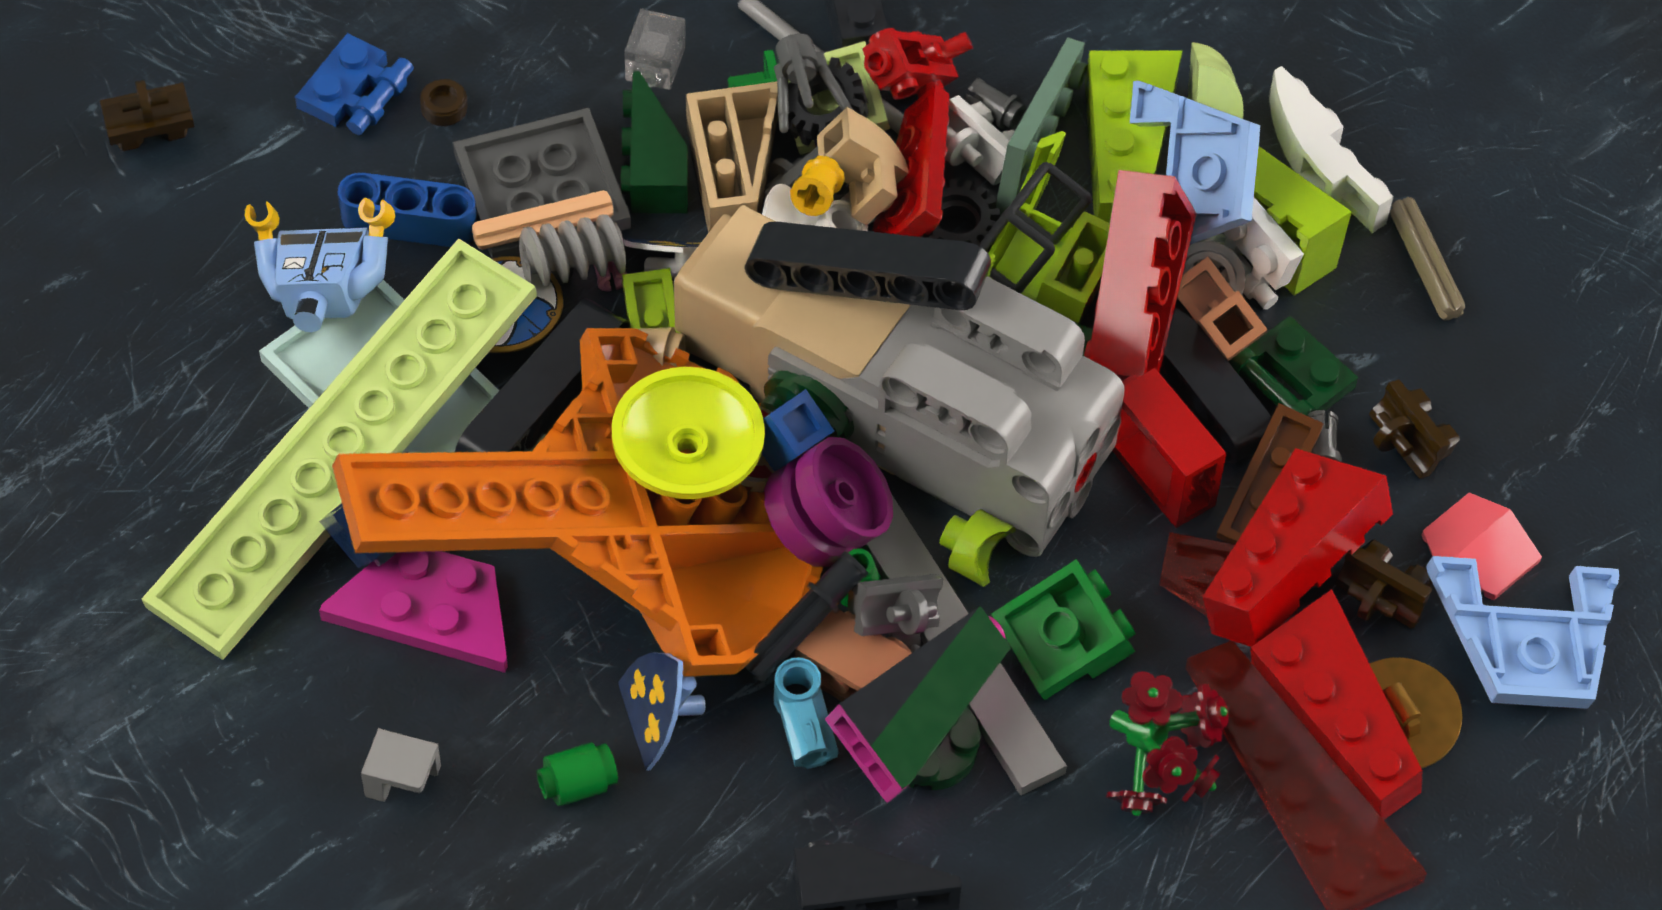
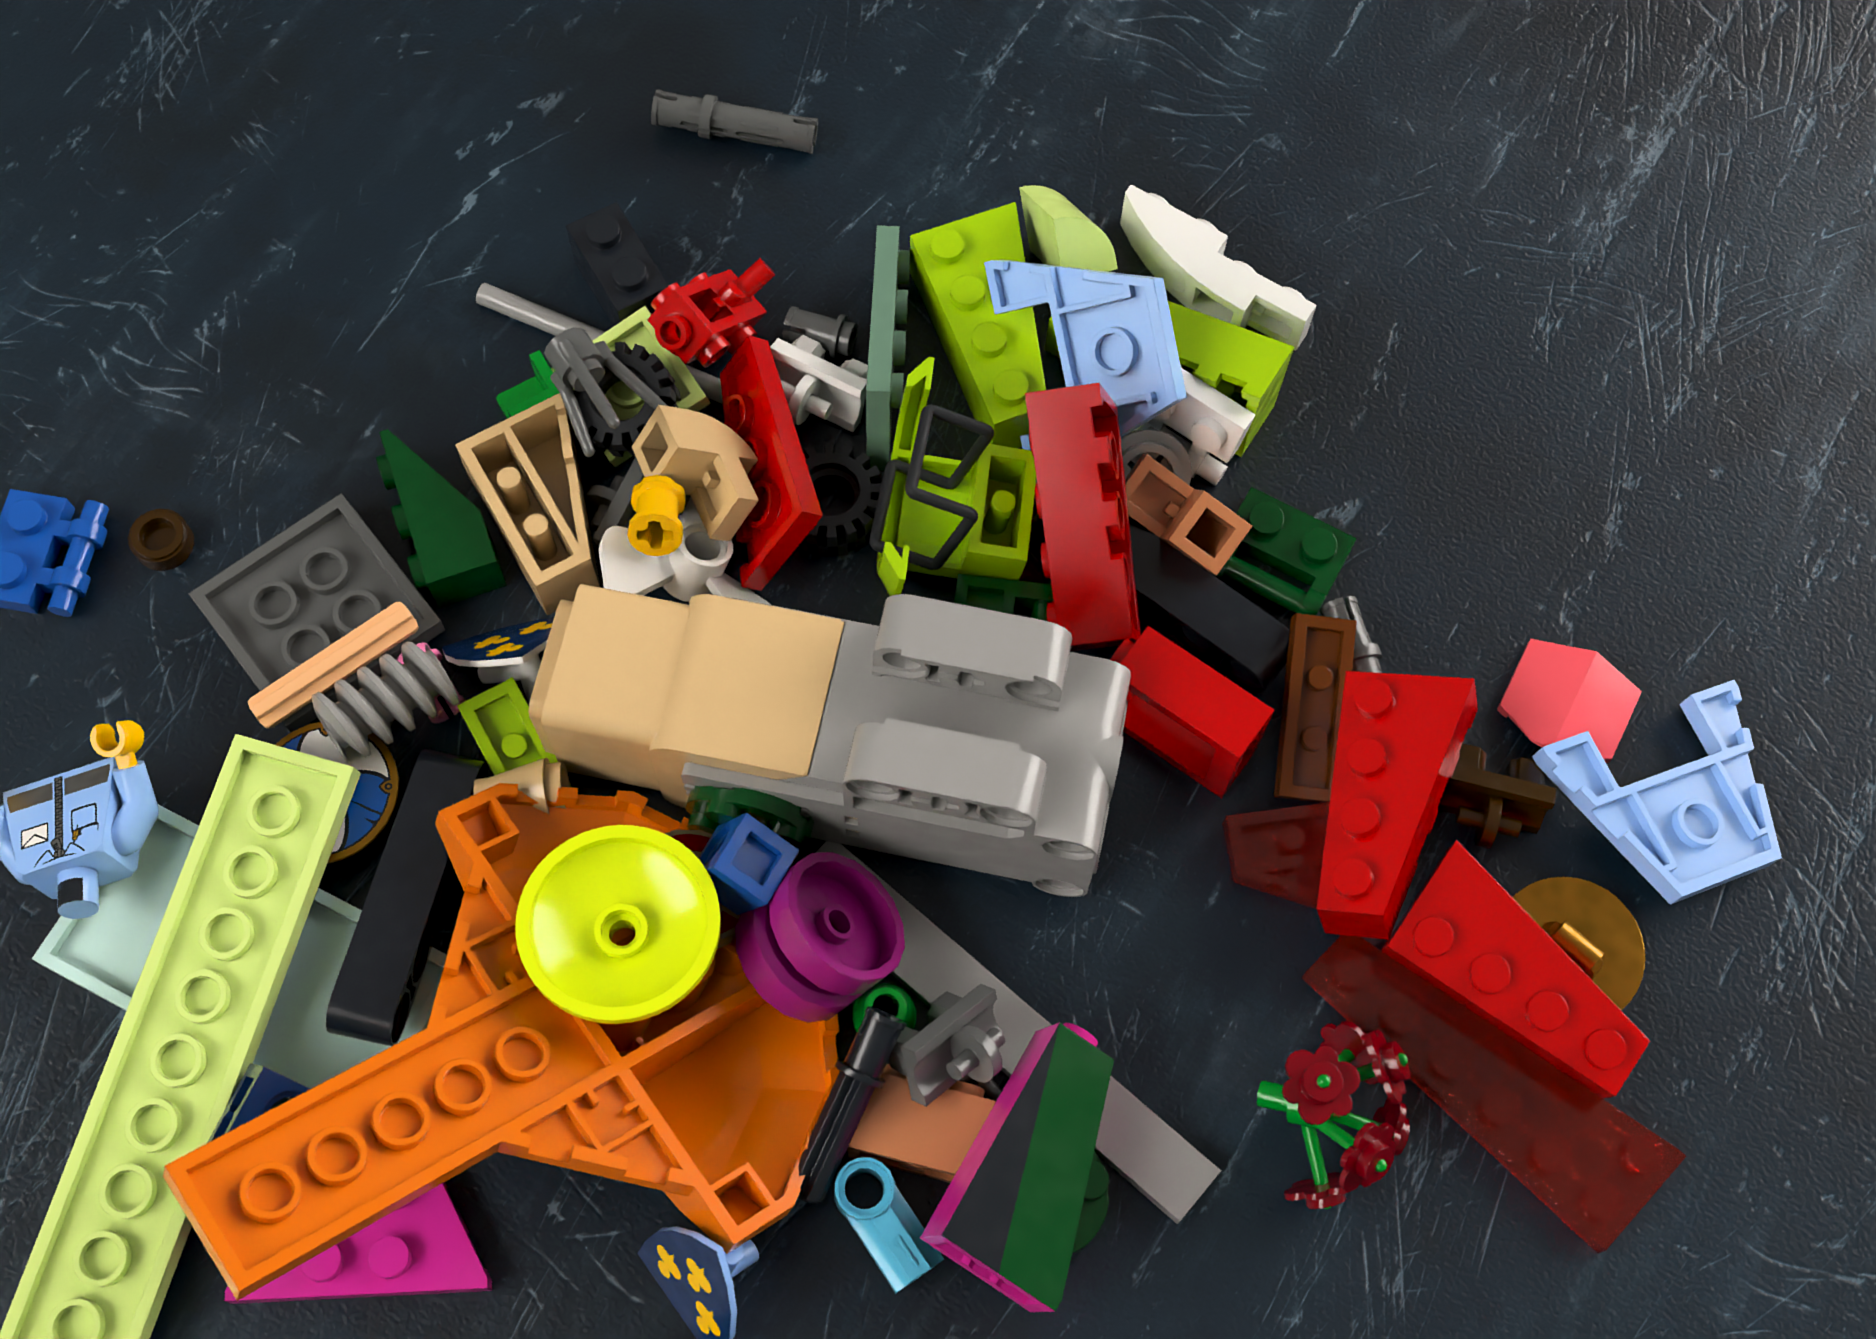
camera: 20 degrees left, 10 degrees up
blue beam [338,173,477,247] -> none
clear brick [624,9,686,90] -> none
black beam [745,221,991,310] -> none
lime piece [939,509,1016,587] -> none
green plate [991,559,1136,700] -> none
dark brown hips [1369,379,1460,479] -> none
dark tan axle [1390,197,1465,321] -> none

